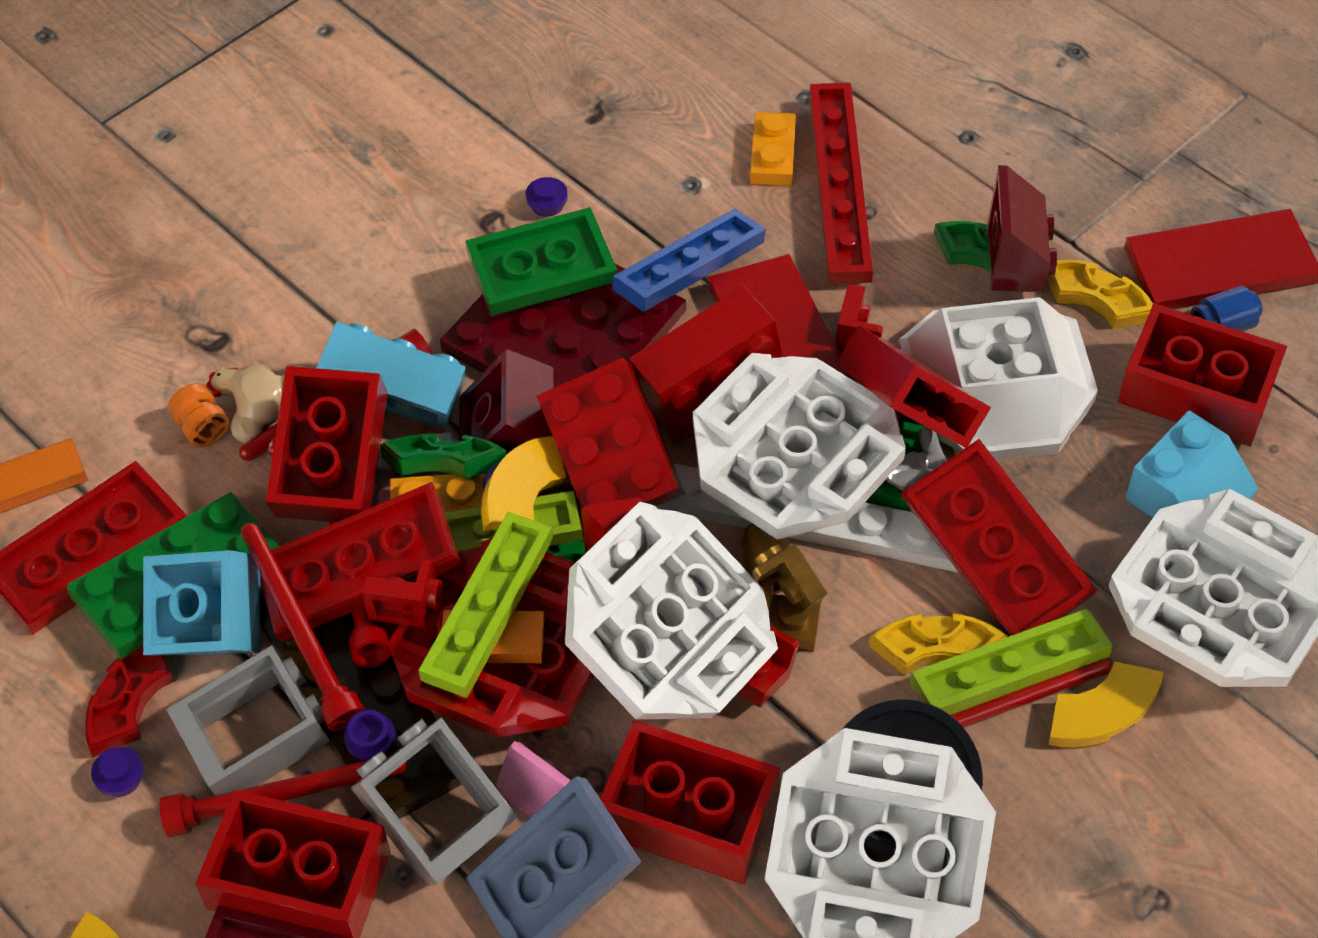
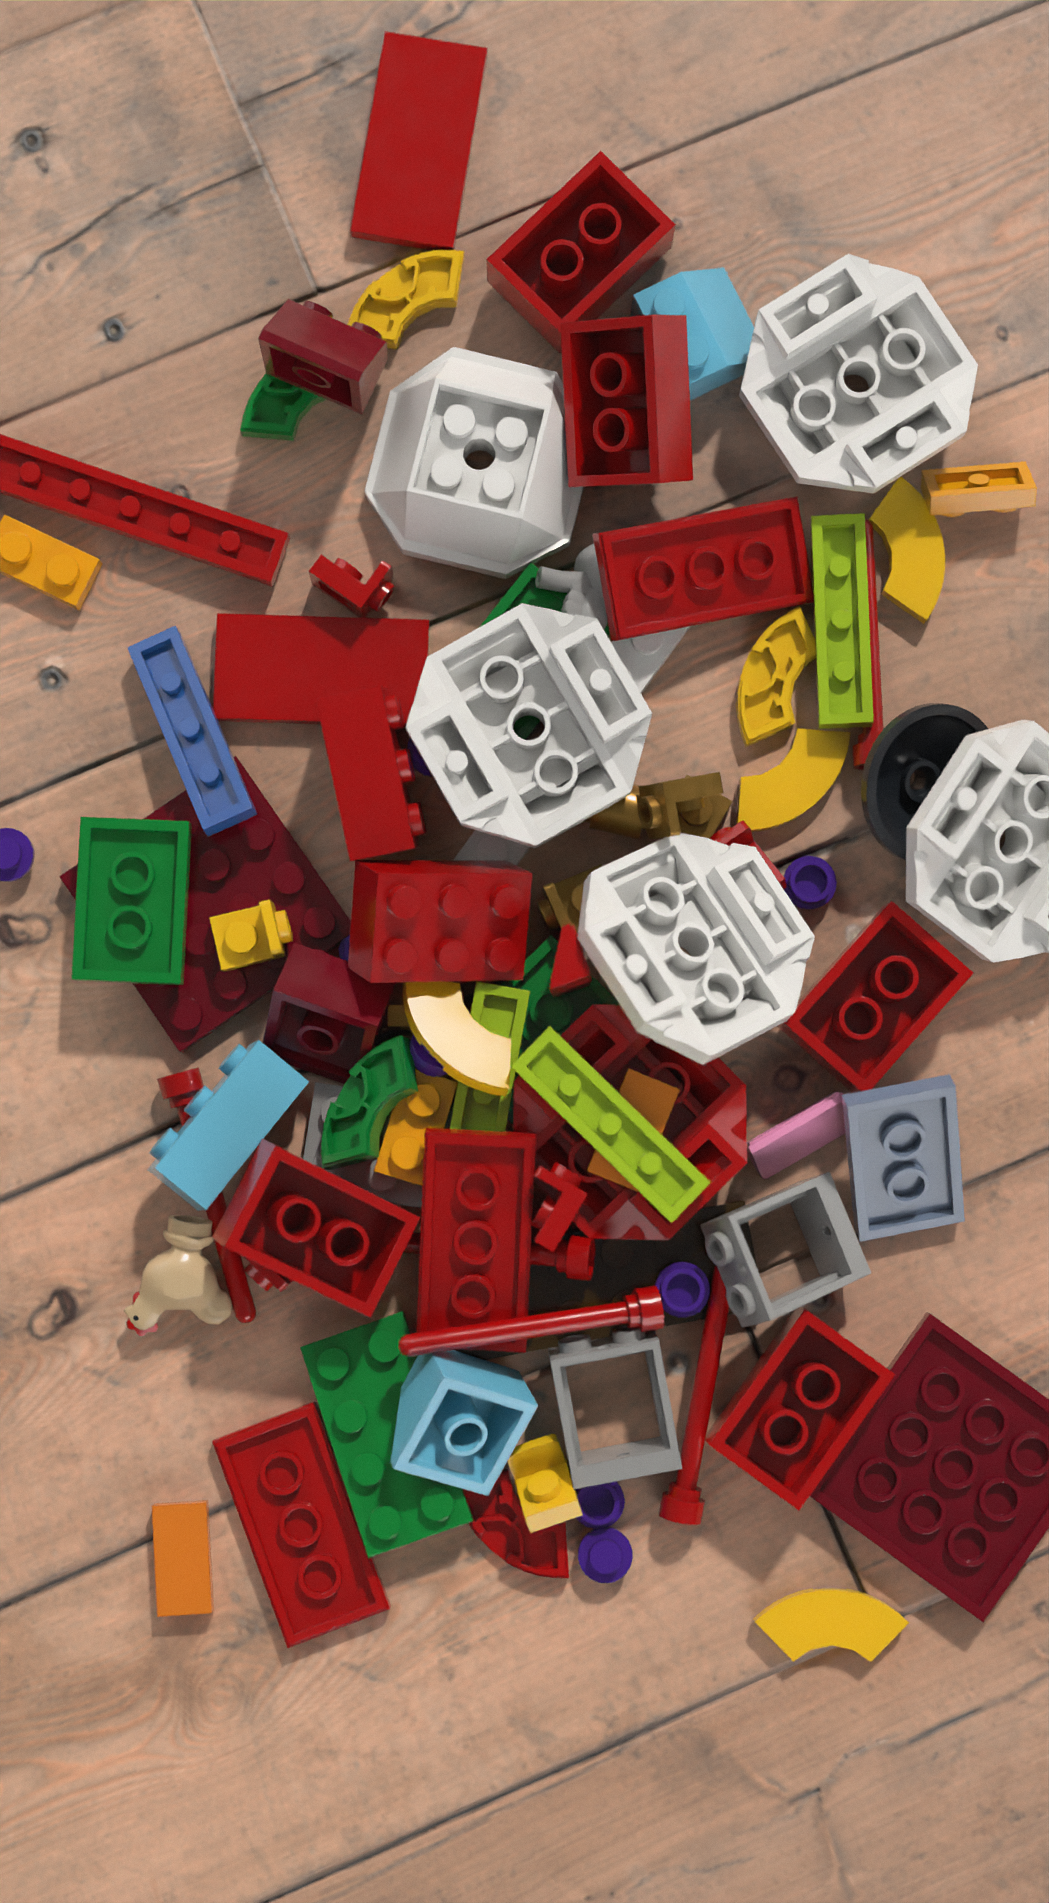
camera: 75 degrees left, 30 degrees up
orange wheel [168,383,230,447] -> none
red slope [836,325,991,449] -> none
blue brick [1191,285,1263,332] -> none
none -> yellow bracket [209,900,293,972]
none -> yellow bracket [507,1434,583,1533]
none -> red brick [560,315,693,487]
none -> dark purple plate [575,1481,625,1529]
none -> yellow tile [736,728,850,832]
none -> dark purple plate [784,856,837,910]
none -> light orange plate [920,461,1037,517]

